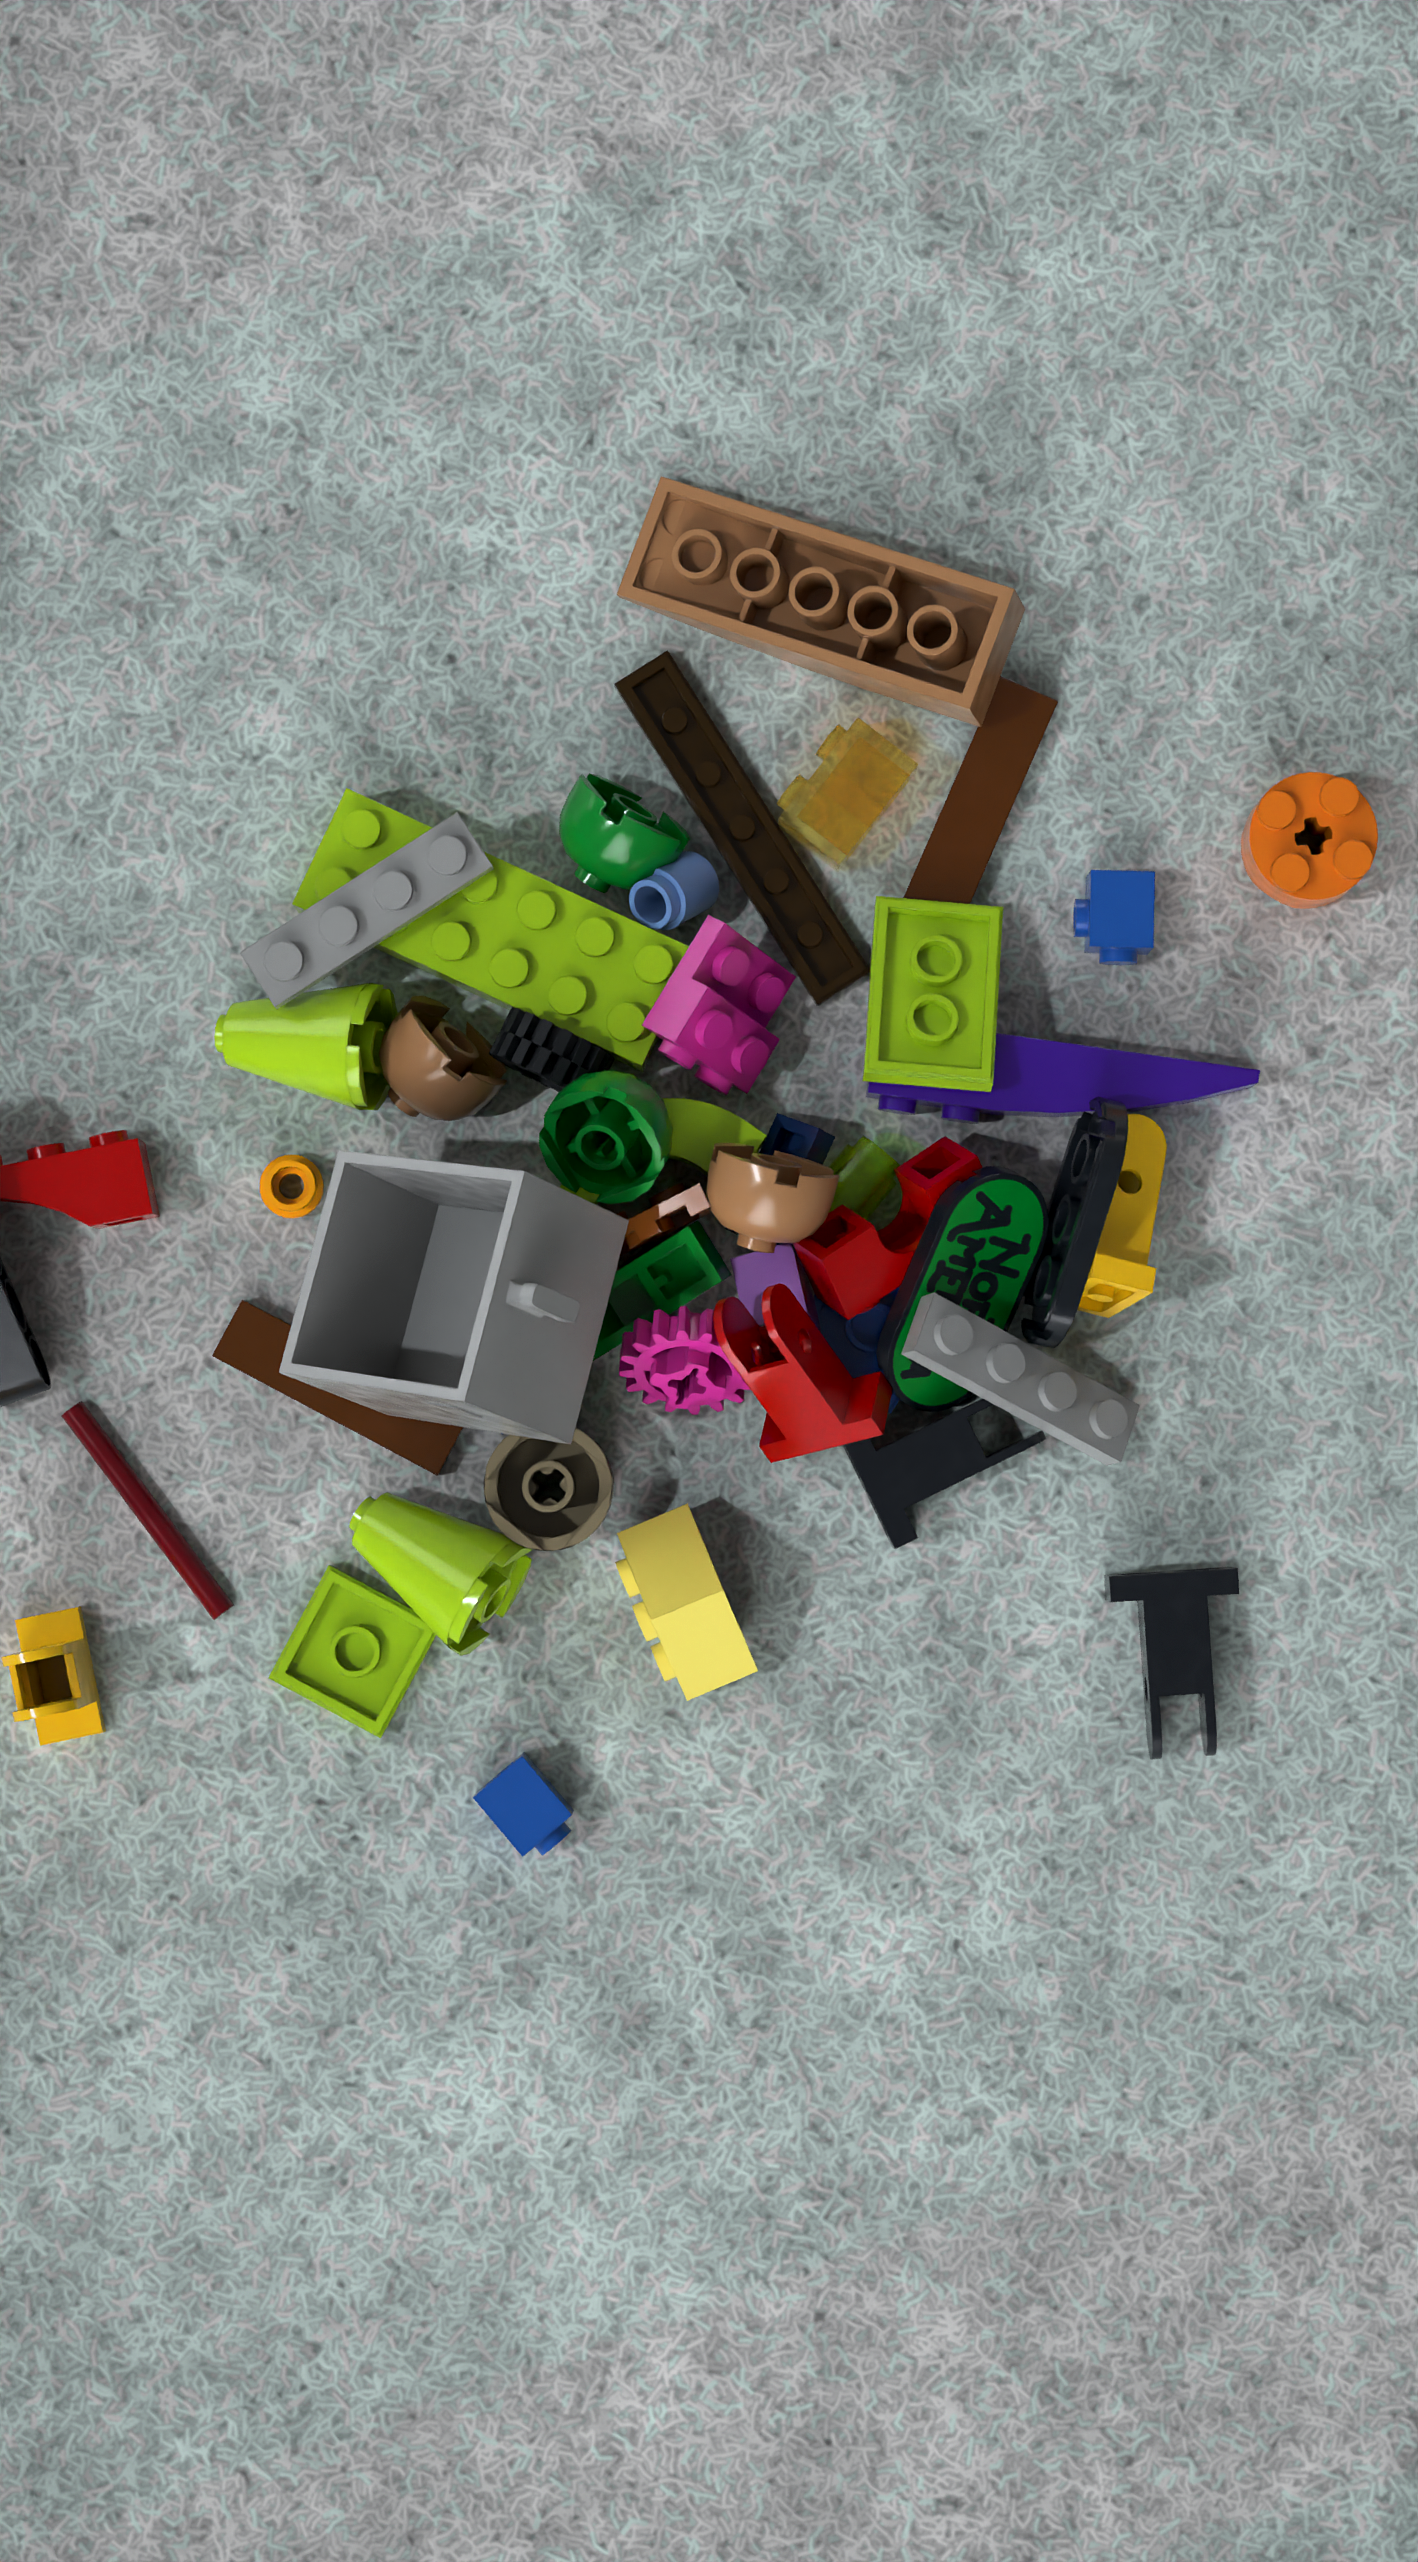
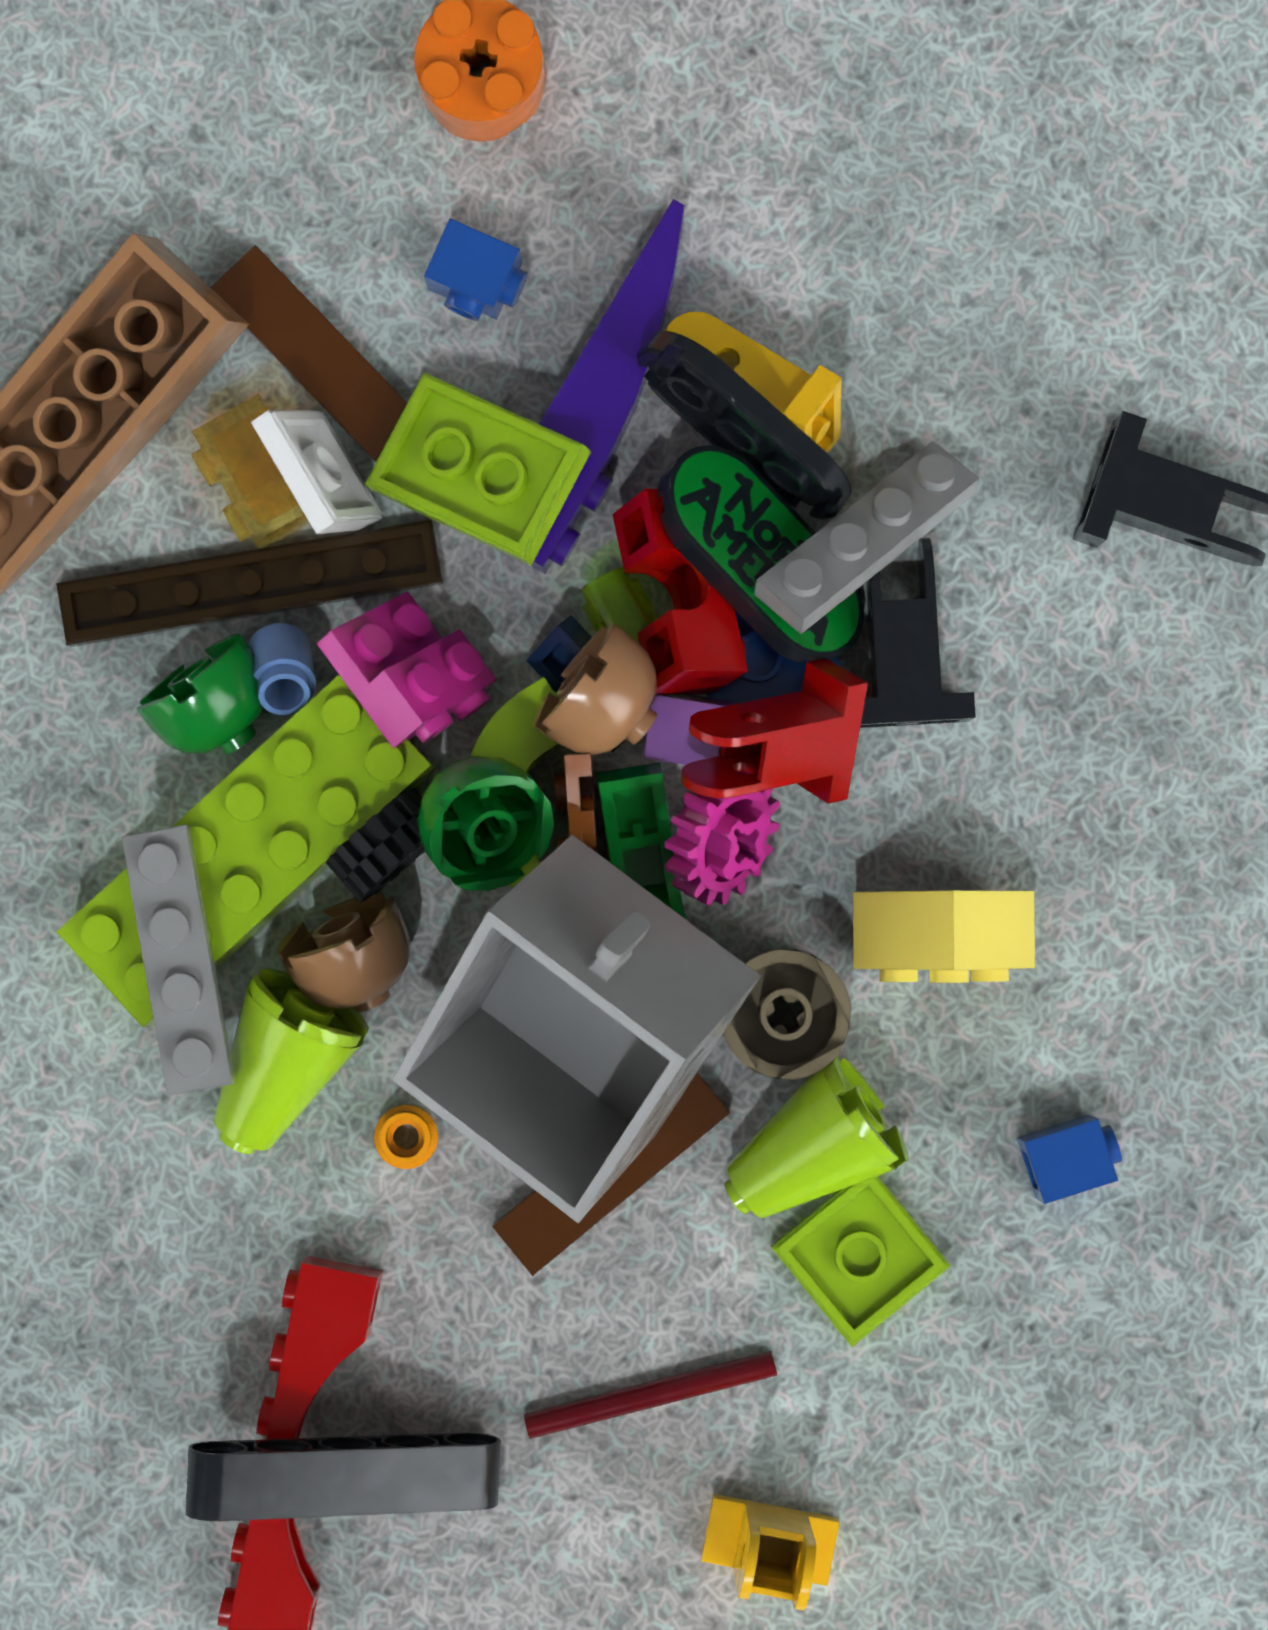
camera: 65 degrees left, 0 degrees up
none -> white tile [251,410,383,534]

